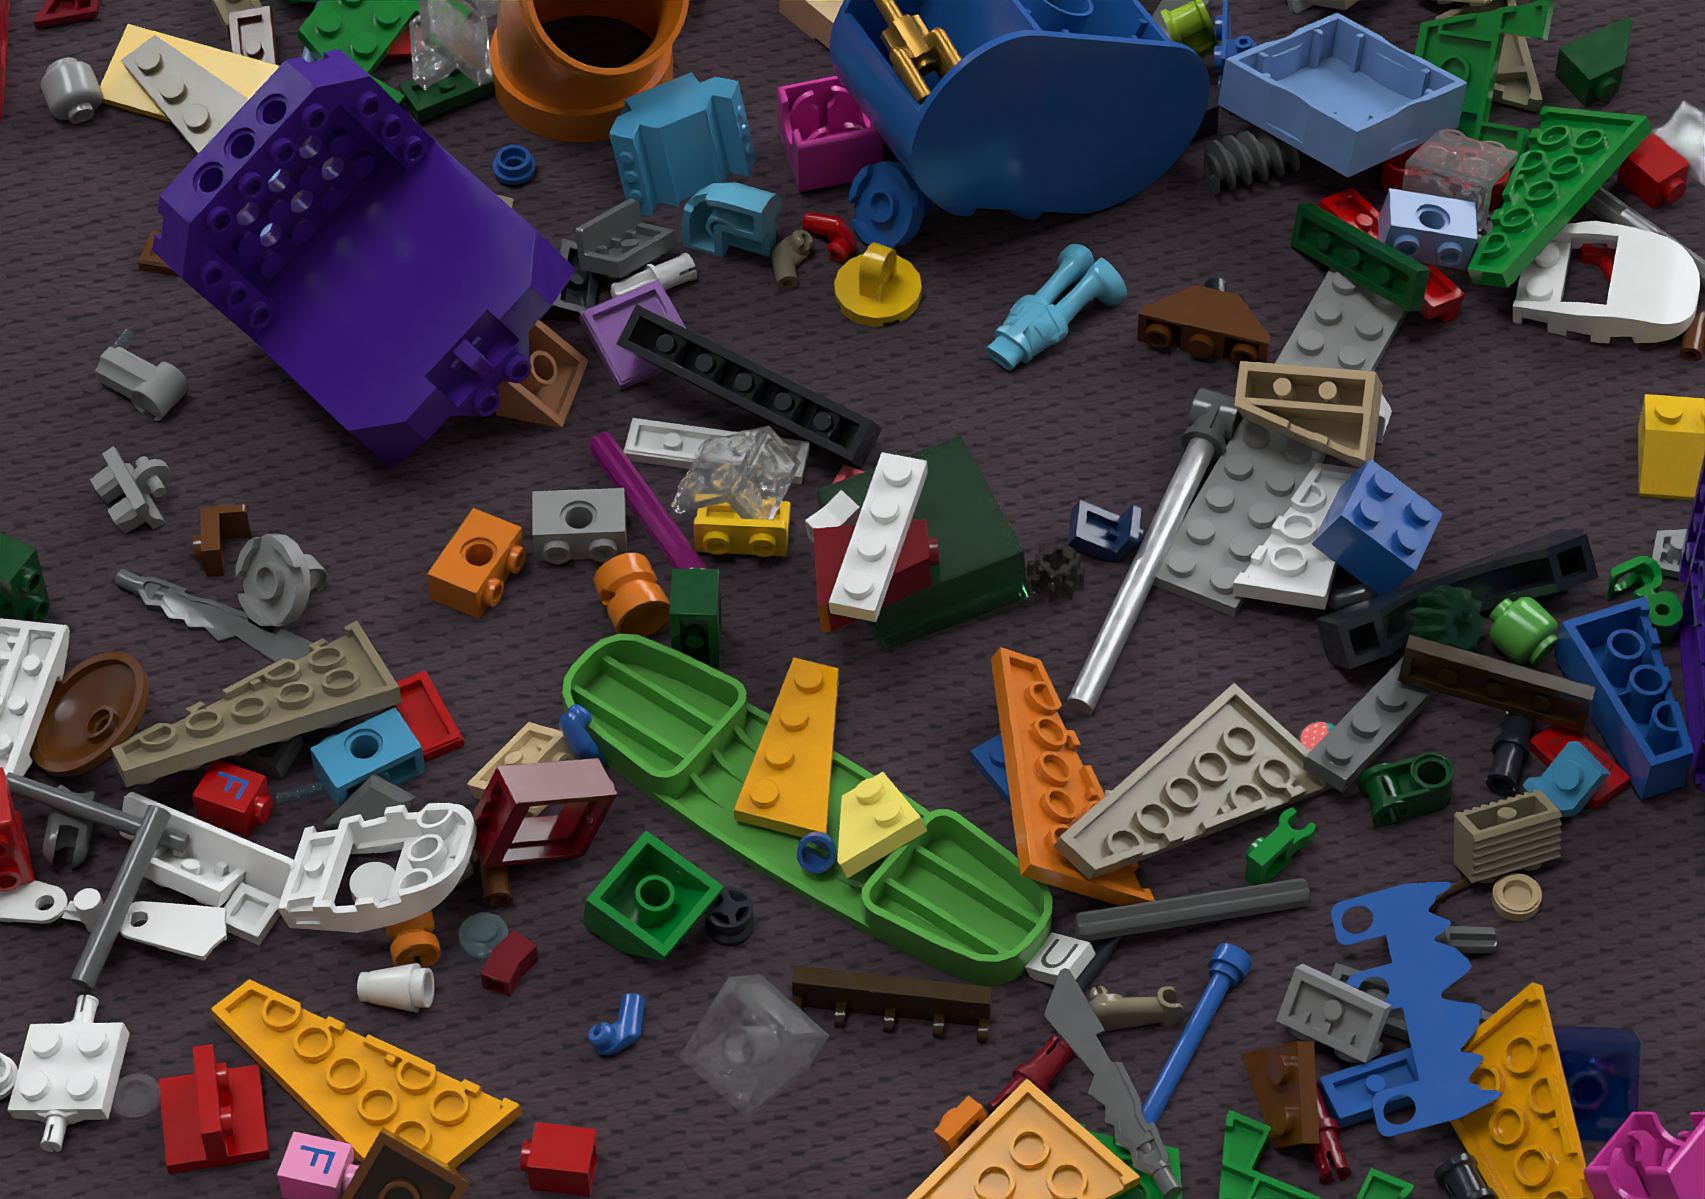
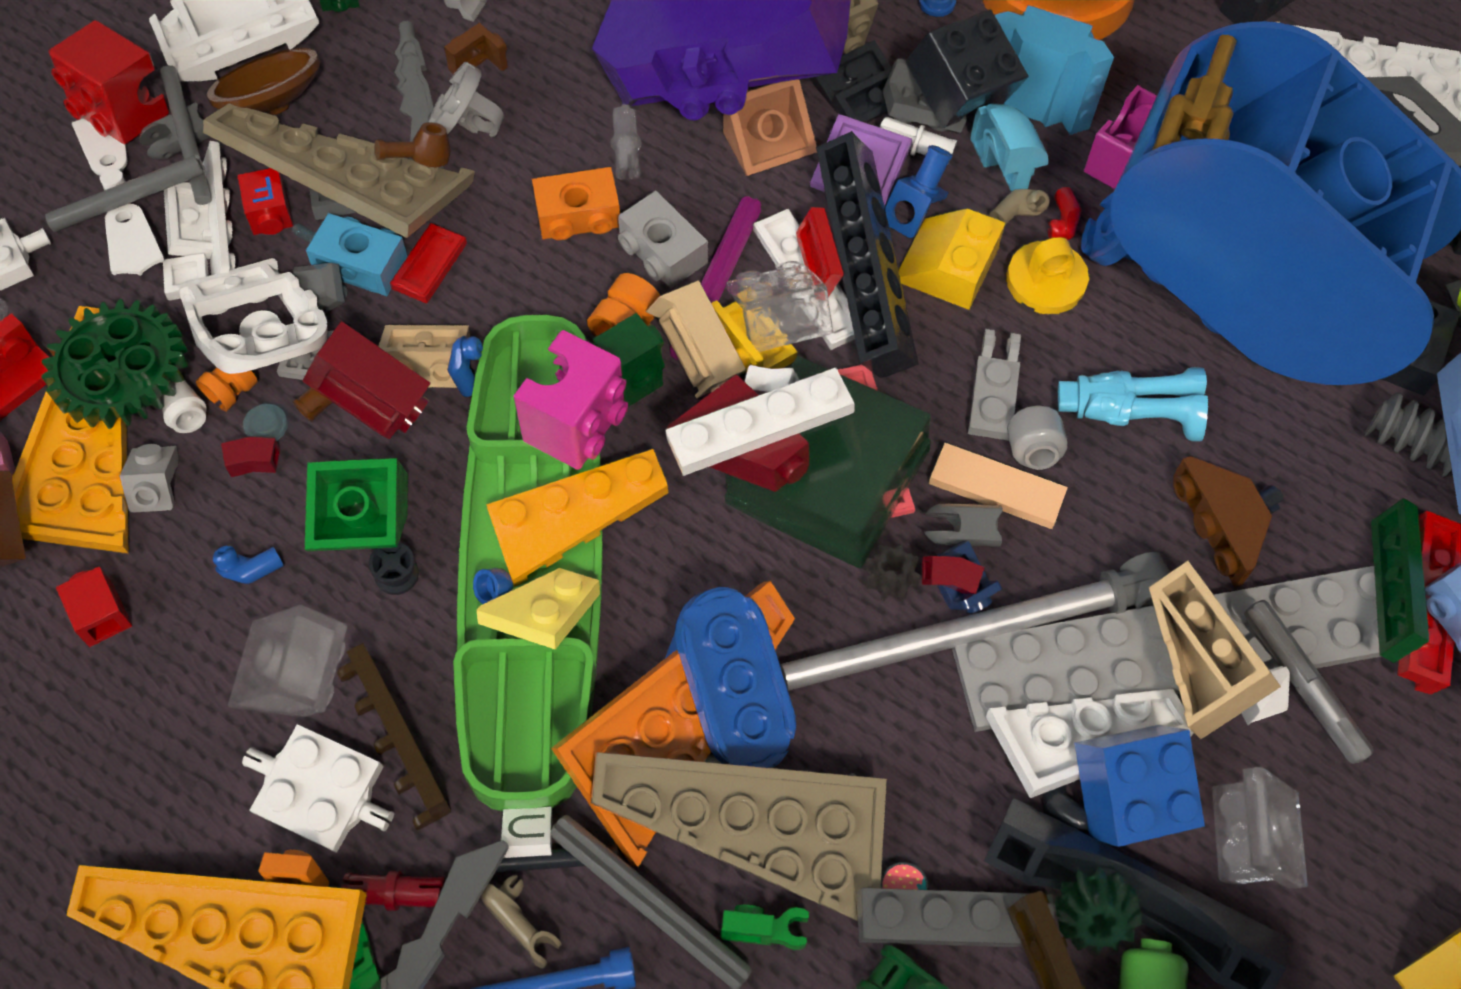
camera: 50 degrees right, 10 degrees up
none -> dark green gear [41,299,188,429]
none -> light grey bracket [119,444,179,512]
none -> white plate [242,724,394,853]
none -> reddish brown bar [374,122,451,167]
none -> dark pink piece [514,330,628,470]
none -> clear axle [610,104,641,180]
none -> tan window [646,280,746,398]
none -> blue tile [675,587,796,768]
none -> red tile [796,207,844,299]
none -> blue bracket [885,145,953,238]
none -> yellow slope [899,208,1005,310]
none -> black piece [906,9,1029,129]
none -> dark red piece [922,556,985,594]
none -> dark grey piece [924,504,1003,547]
none -> light nougat tile [929,443,1068,529]
none -> light grey hinge [968,329,1021,441]
none -> light grey head [1007,405,1068,470]
none -> clear bracket [1212,766,1308,888]
none -> flat silver axle [1244,600,1374,764]

